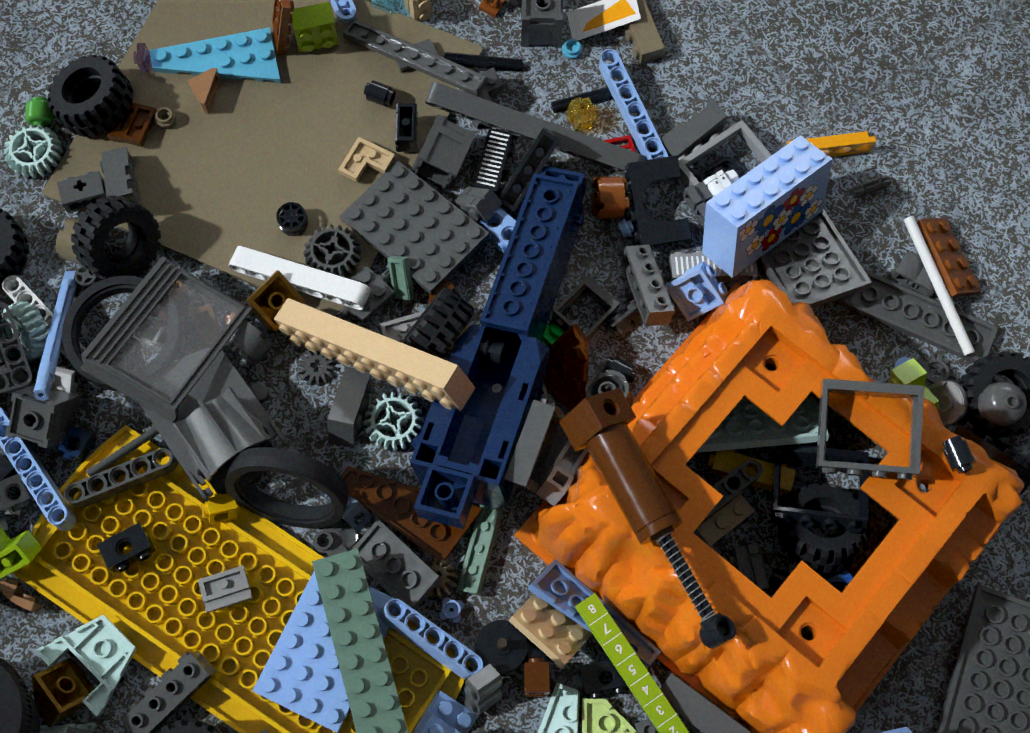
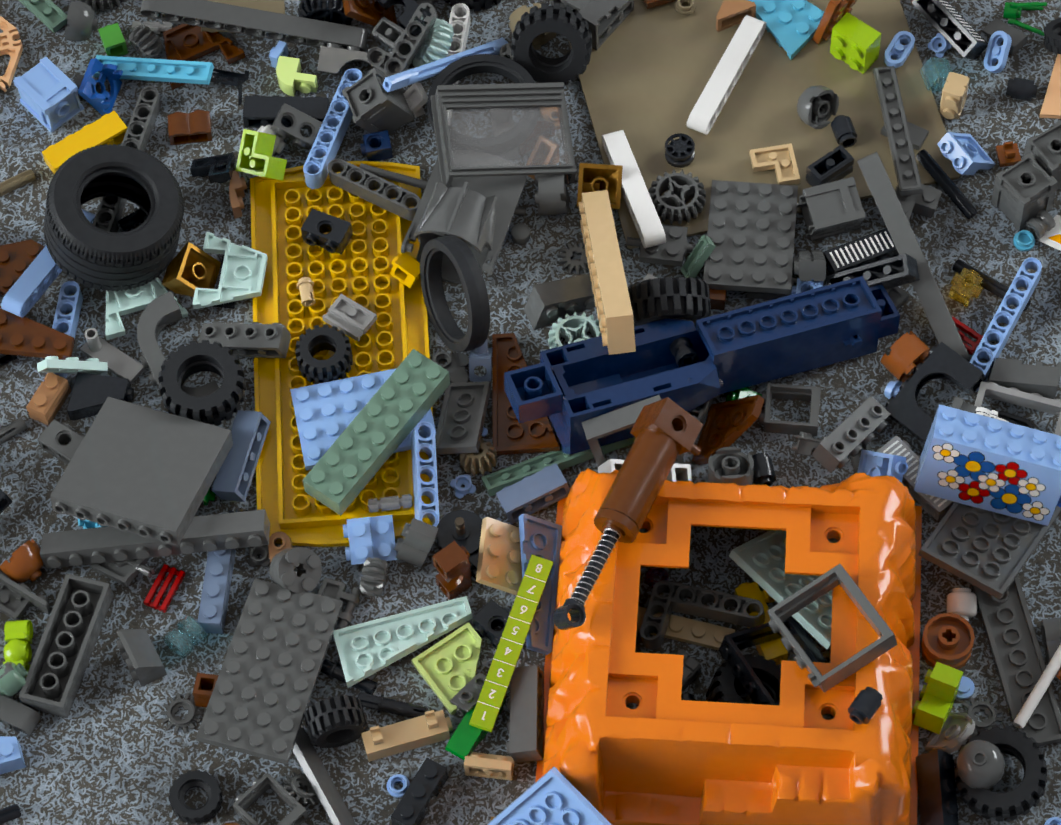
camera: 60 degrees right, 10 degrees down
none -> black tyre [295,324,353,384]
none -> tan pin [297,277,315,307]
none -> light grey axle [368,494,413,512]
none -> sand blue brick [496,463,570,525]
none -> white beam [687,15,766,135]
none -> dark grey cylinder [797,85,839,129]
none -> dark orange wheel [920,613,975,670]
none -> light blue plate [937,132,995,175]
none -> white head [947,588,977,622]
none -> dark grey wheel [1025,210,1056,240]

